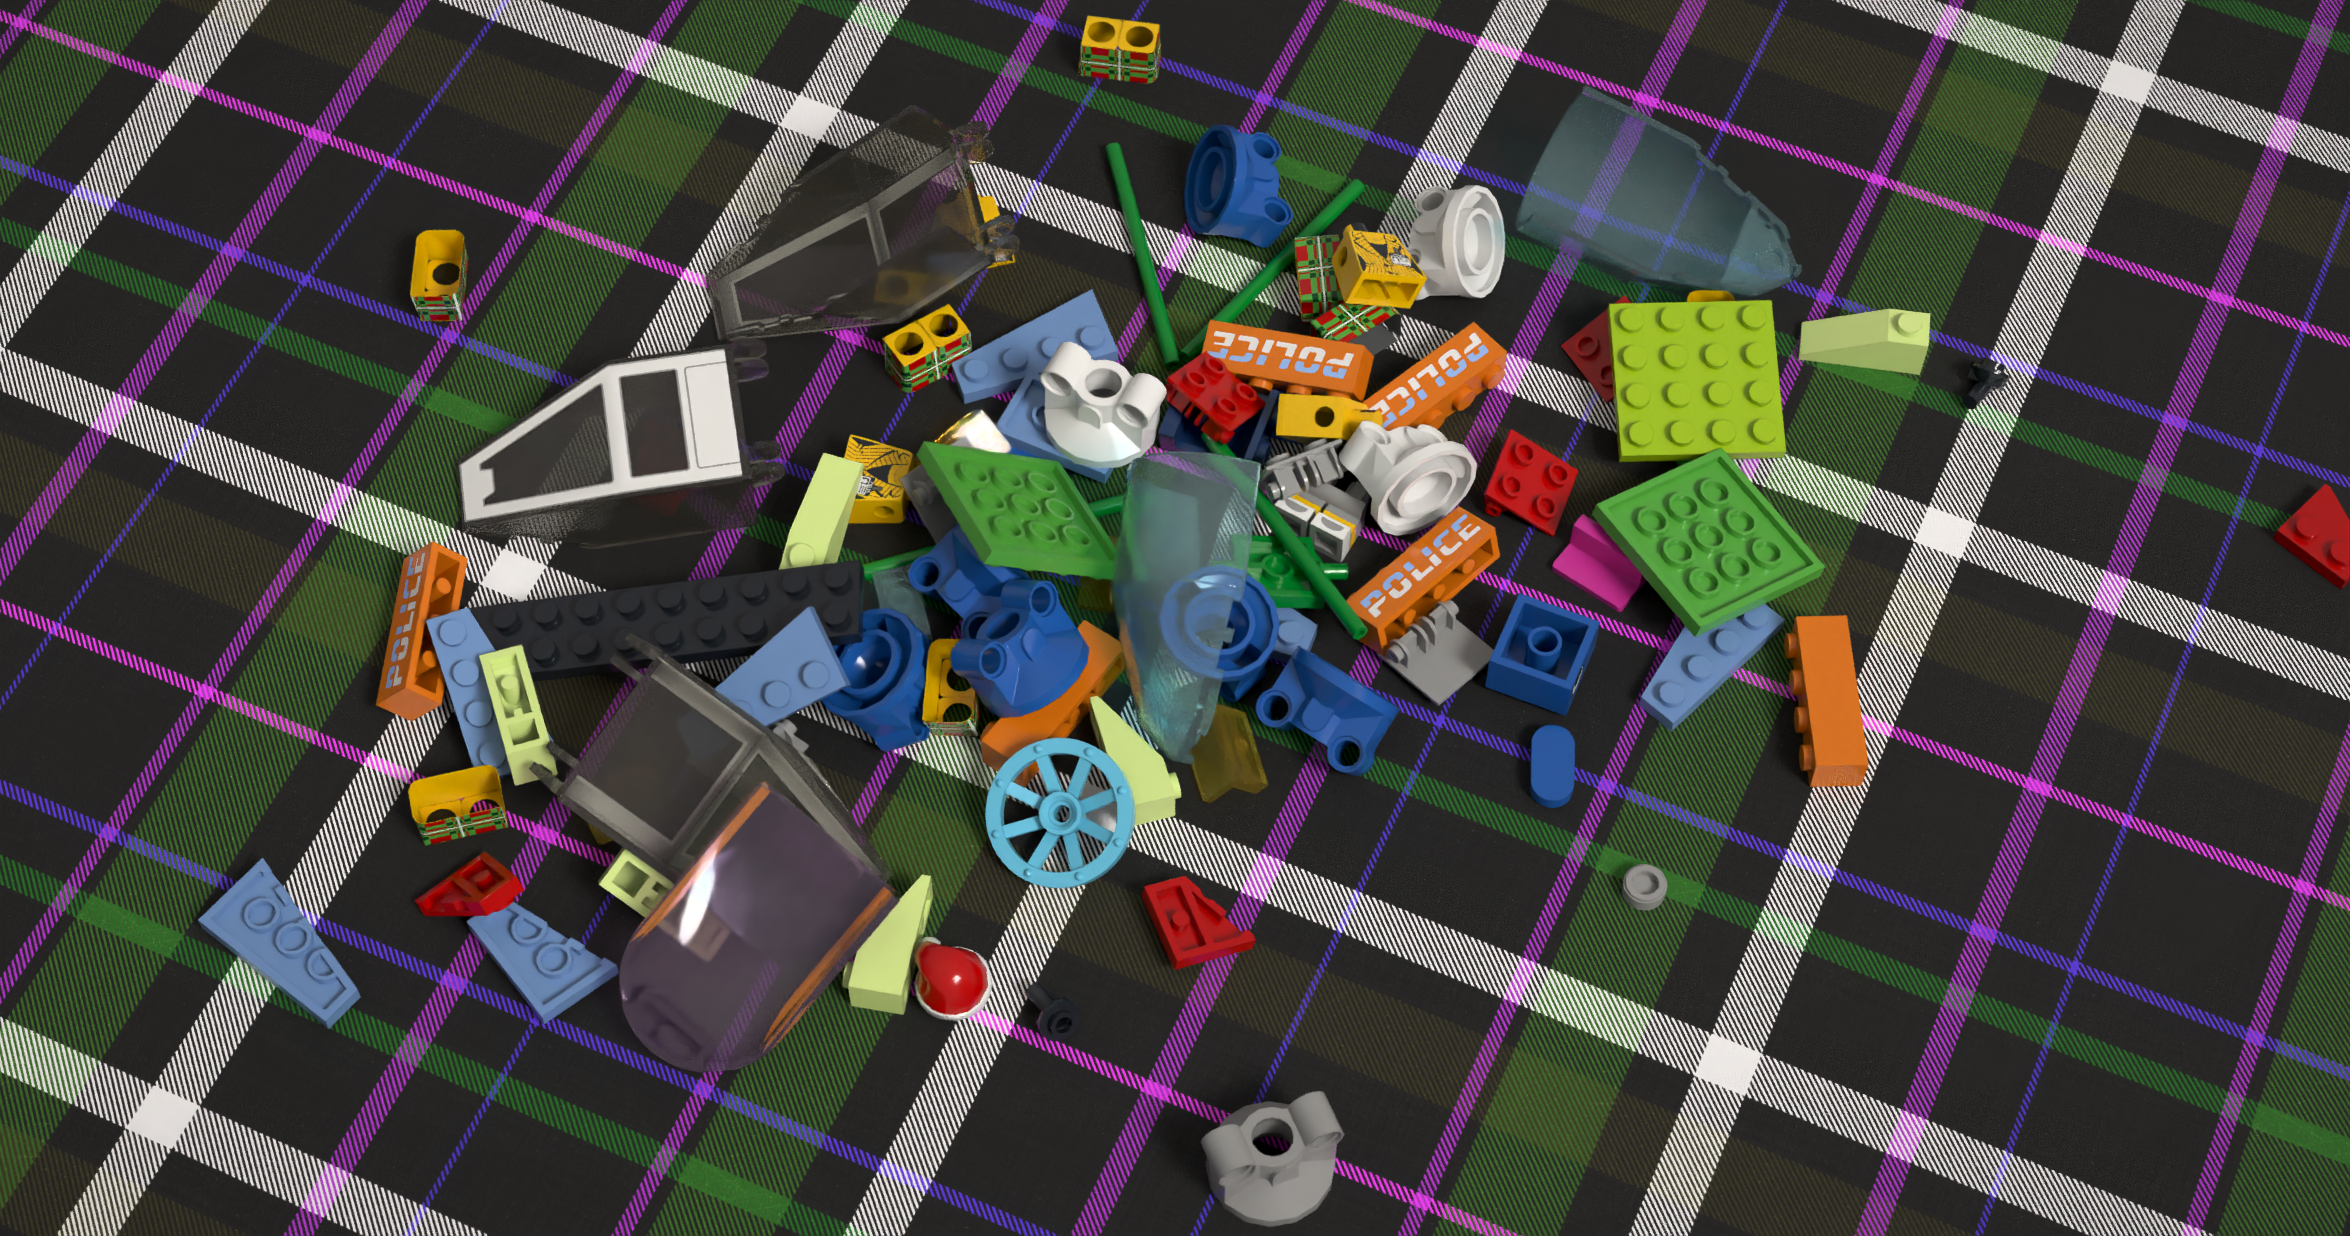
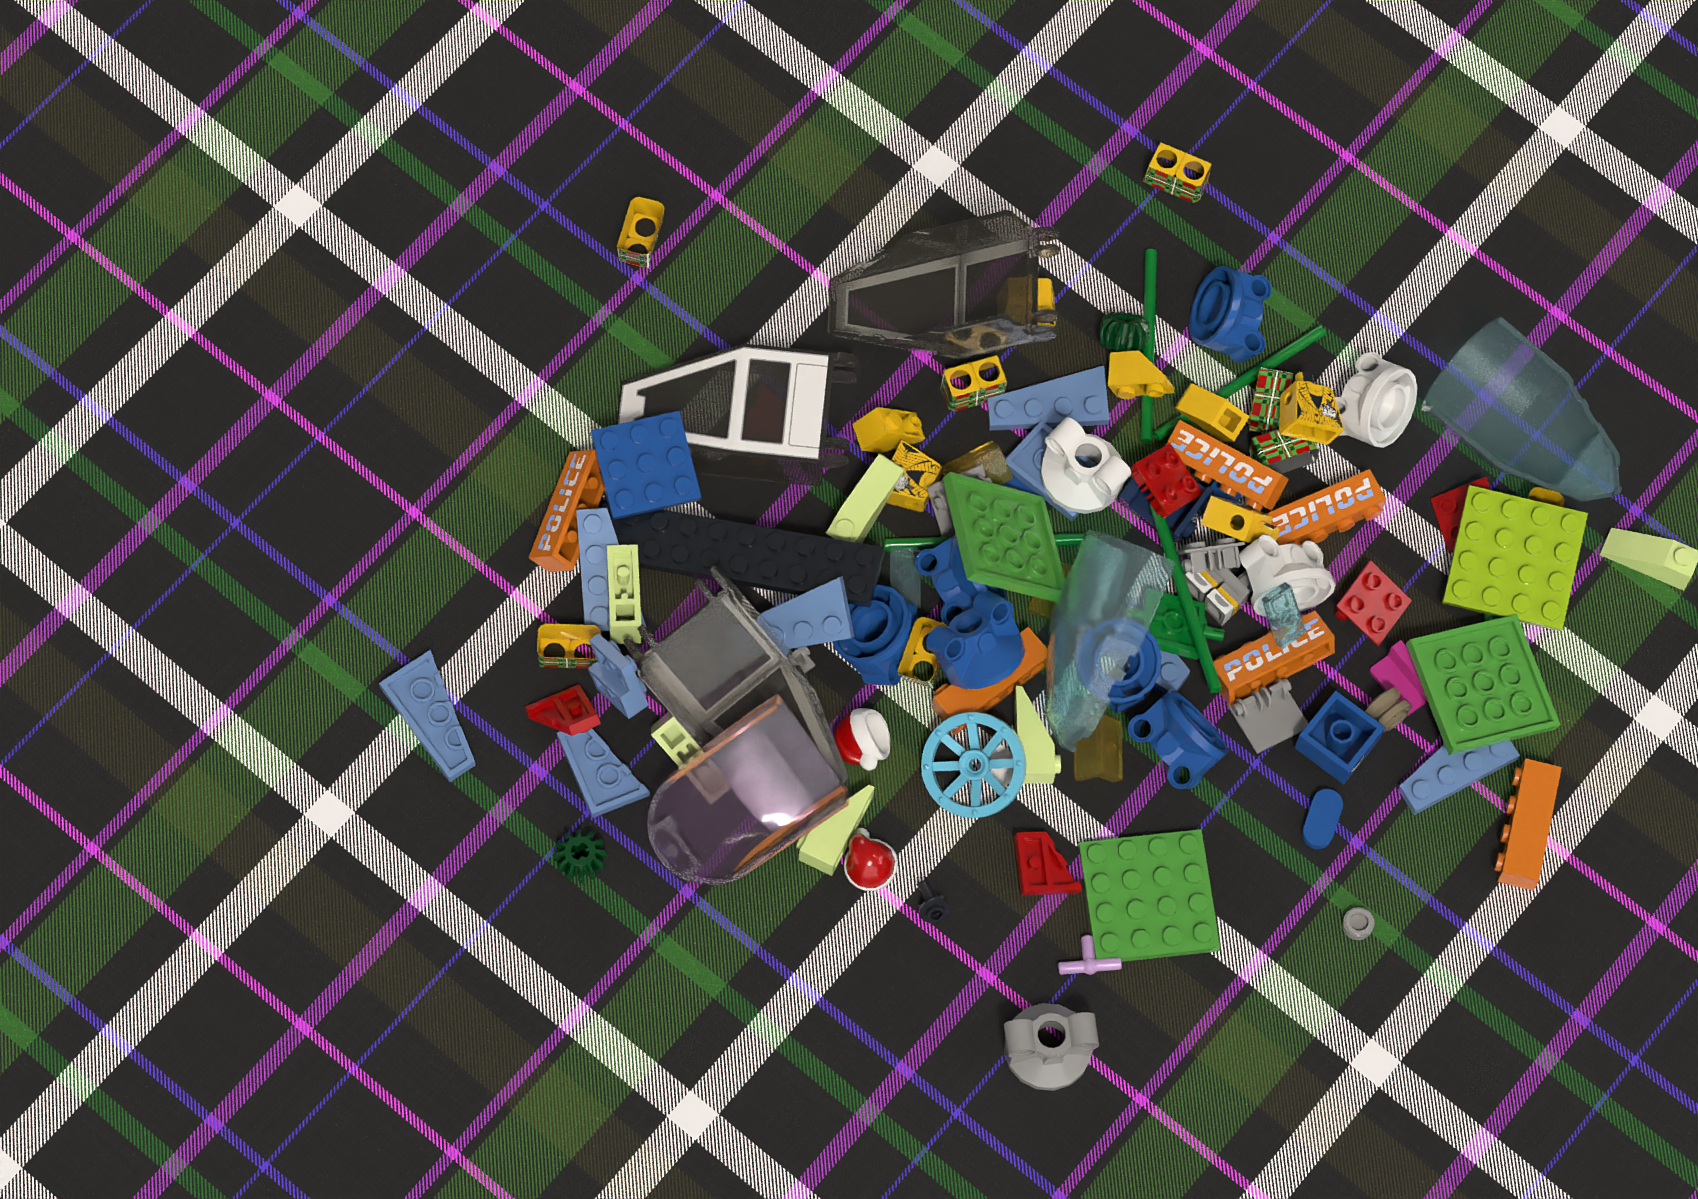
camera: 10 degrees right, 10 degrees up
none -> dark green gear [553,829,607,884]
none -> medium blue plate [588,633,649,719]
none -> blue plate [590,411,702,520]
none -> white piece [834,708,890,771]
none -> yellow slope [852,407,925,453]
none -> lavender piece [1058,935,1122,975]
none -> bright green plate [1078,829,1220,962]
none -> dark green gear [1099,311,1150,352]
none -> yellow slope [1108,350,1174,399]
none -> yellow slope [1175,383,1250,442]
none -> clear light blue plate [1262,582,1306,649]
none -> dark tan wheel [1365,687,1412,733]

